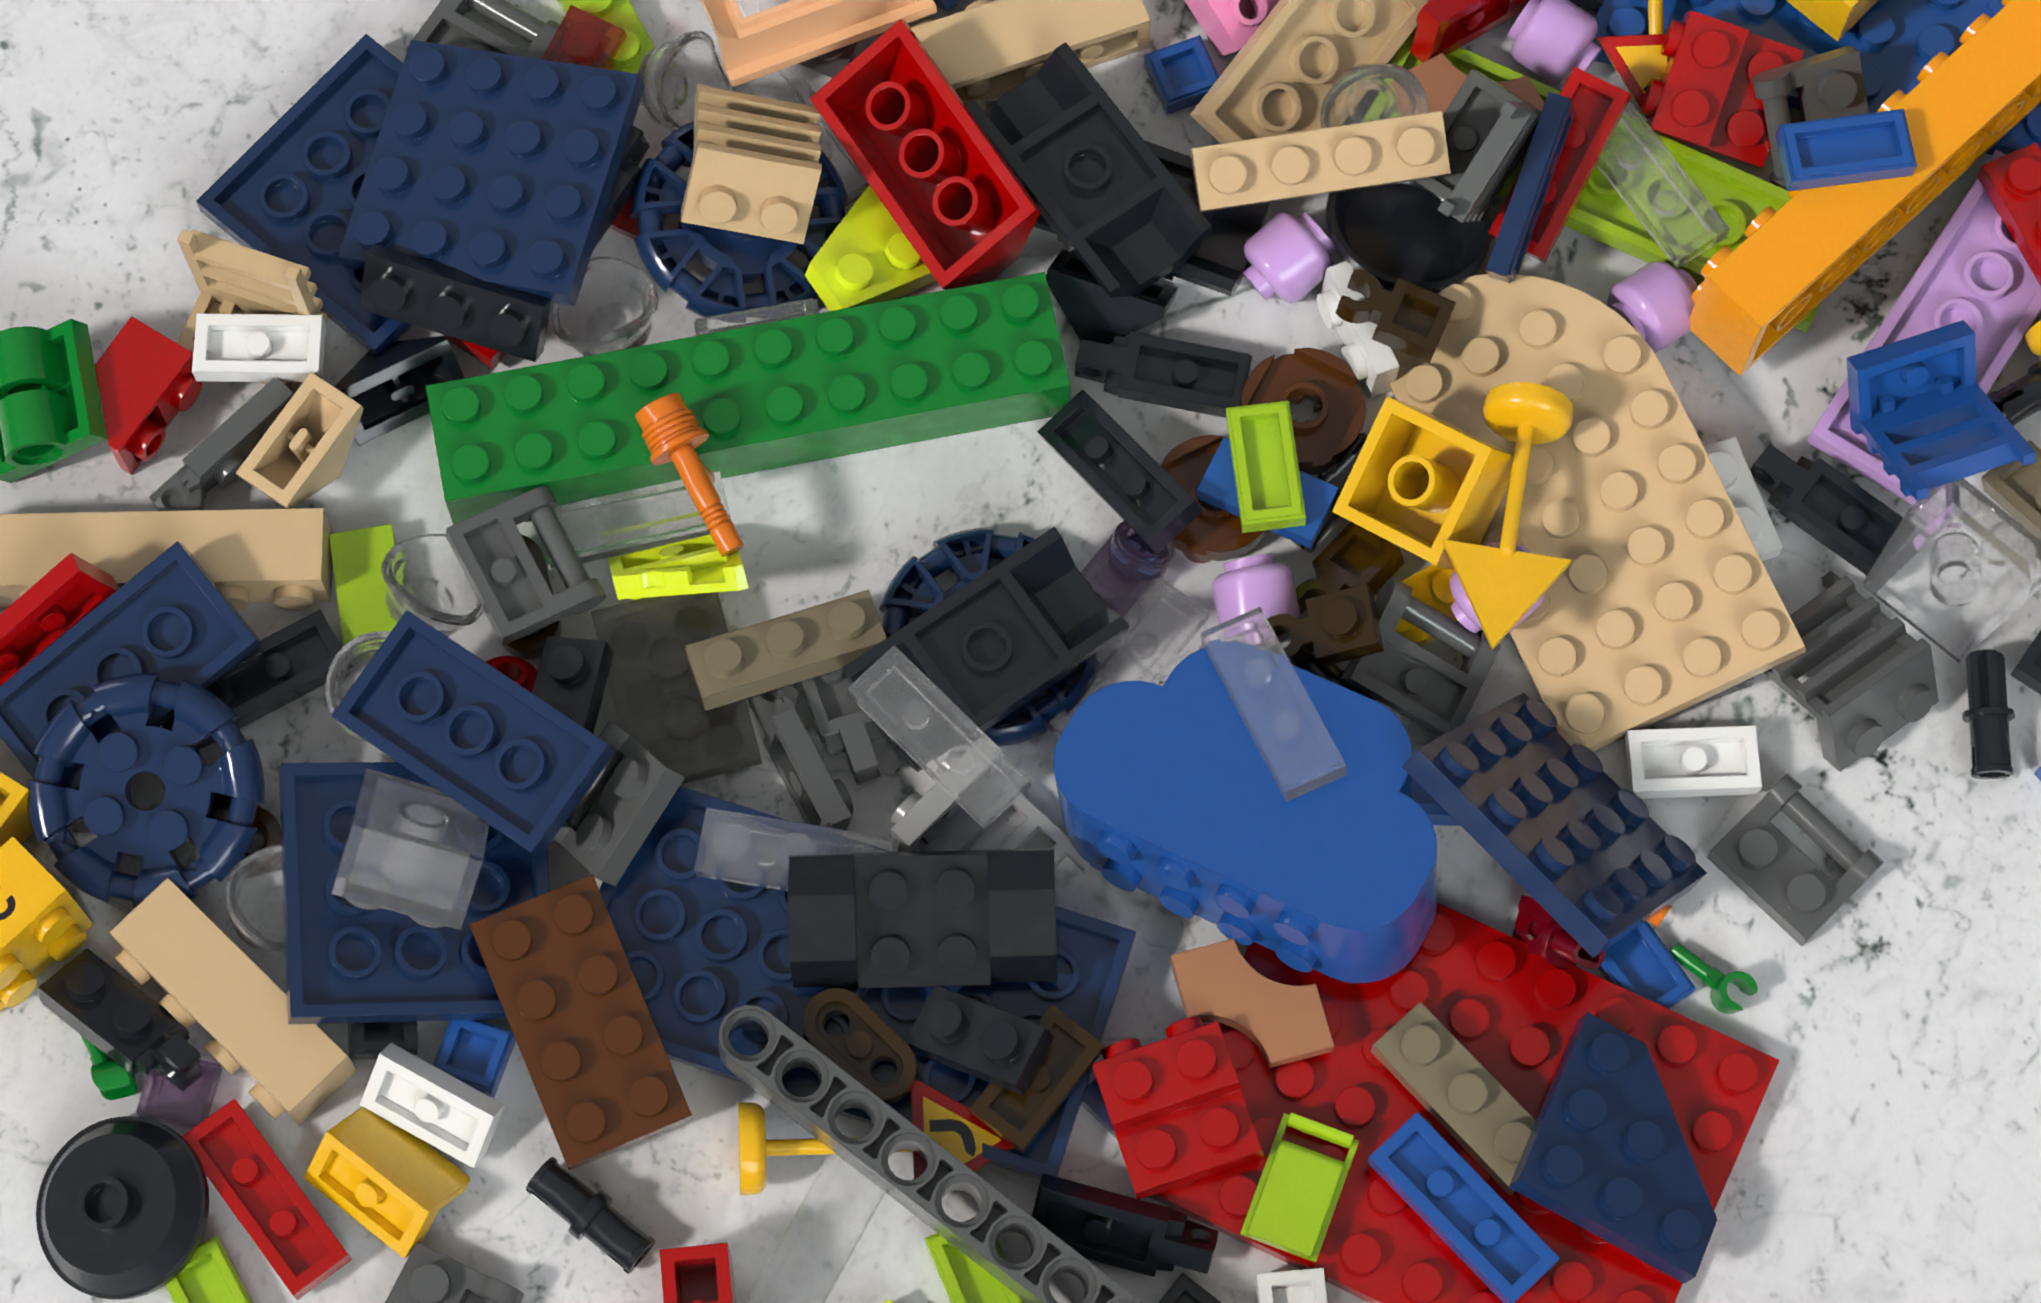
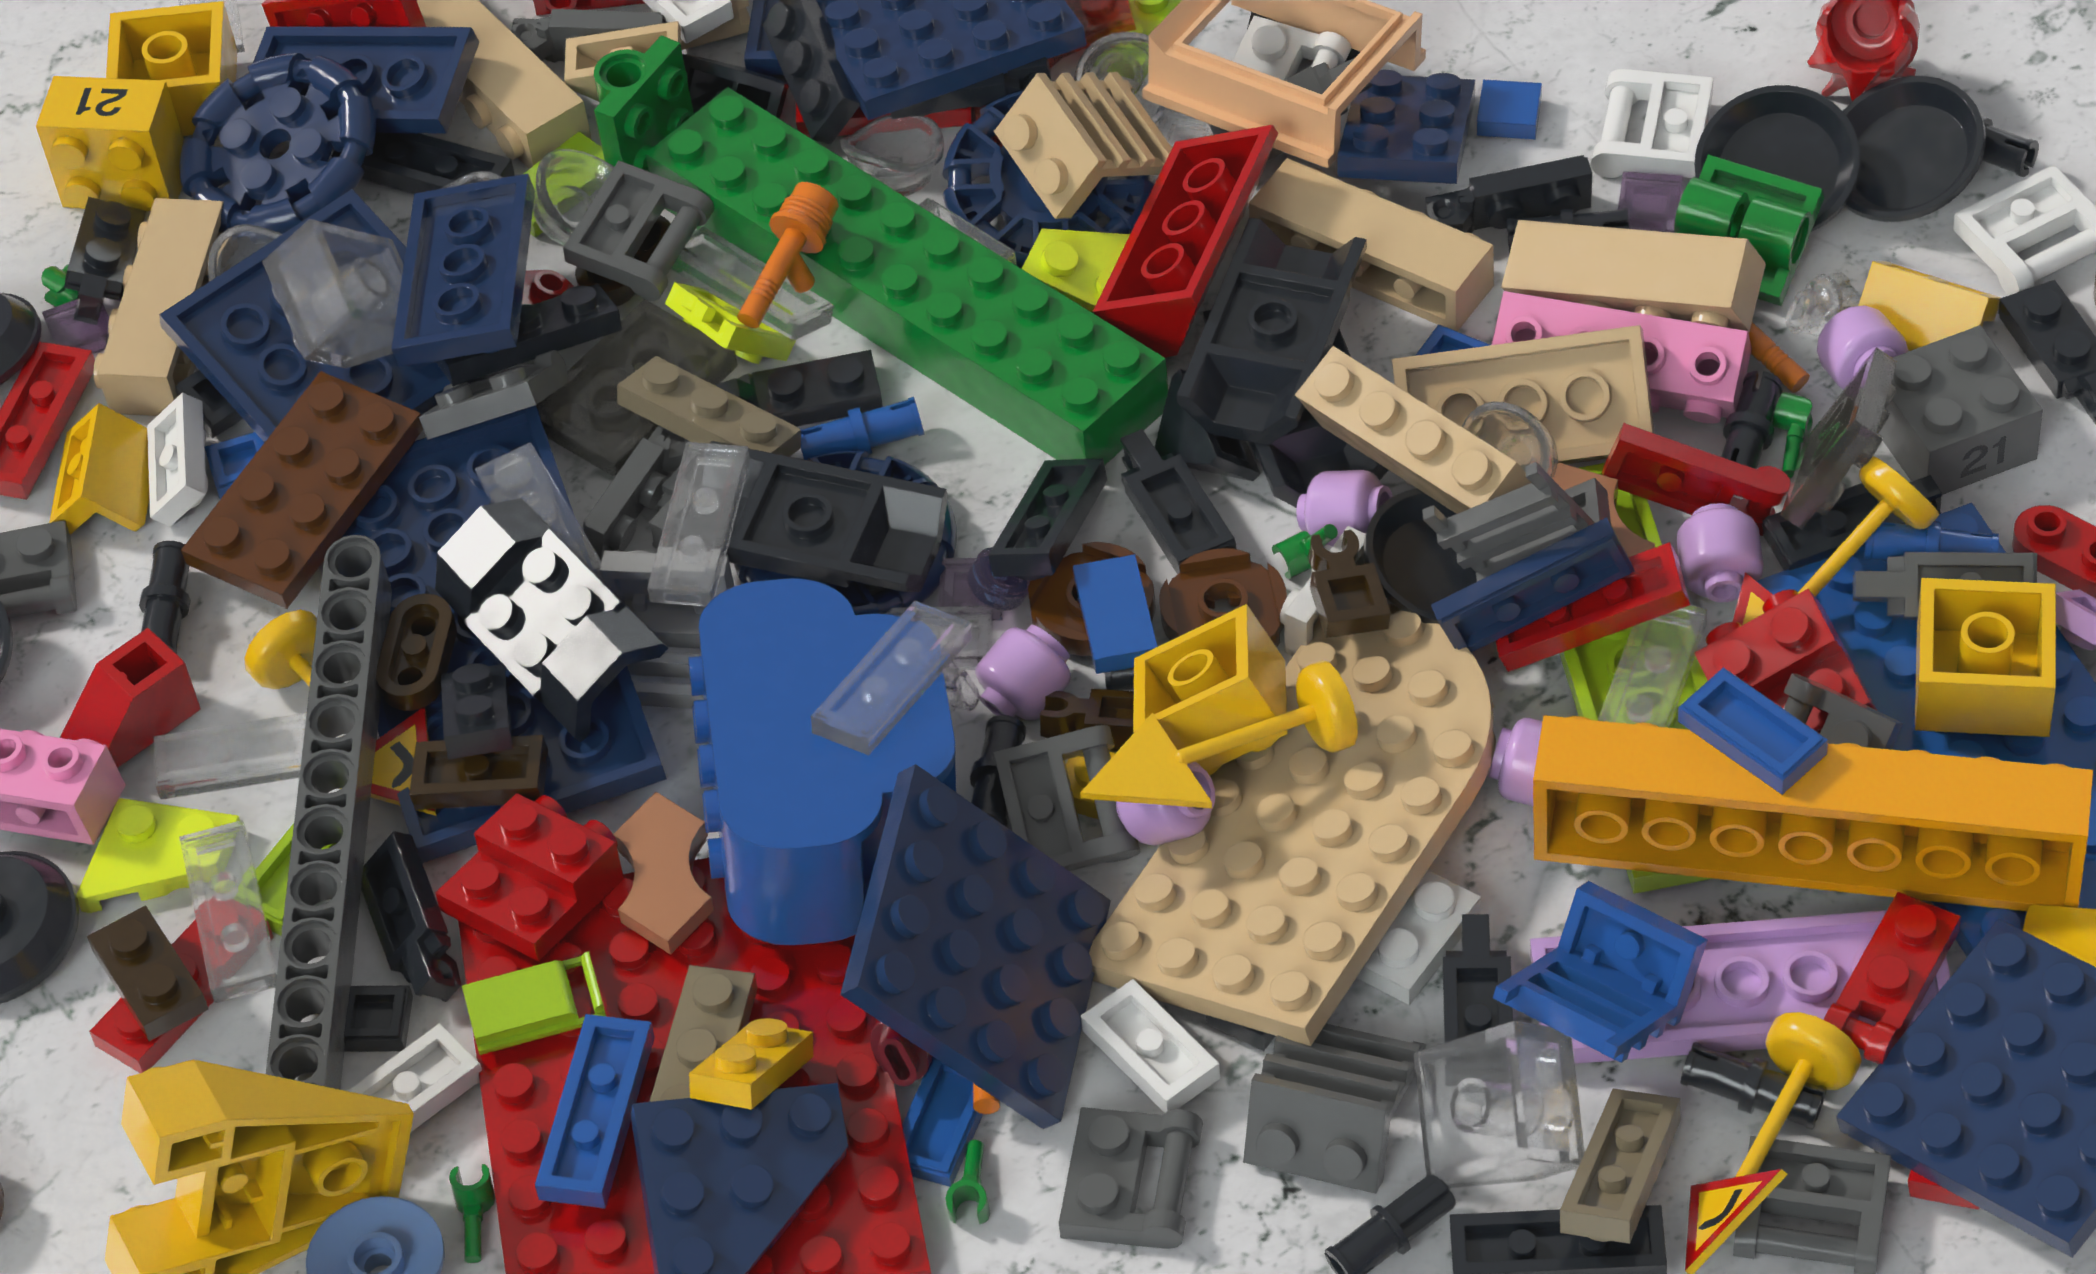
camera: 60 degrees right, 20 degrees down
lime tile [1226,401,1306,533] -> none
dark brown plate [1264,584,1384,667] -> none
none -> green plate [594,35,694,176]
none -> yellow plate [689,1018,814,1110]
none -> black hinge [715,350,883,427]
none -> blue pin [800,397,925,460]
none -> green hand [1272,524,1338,579]

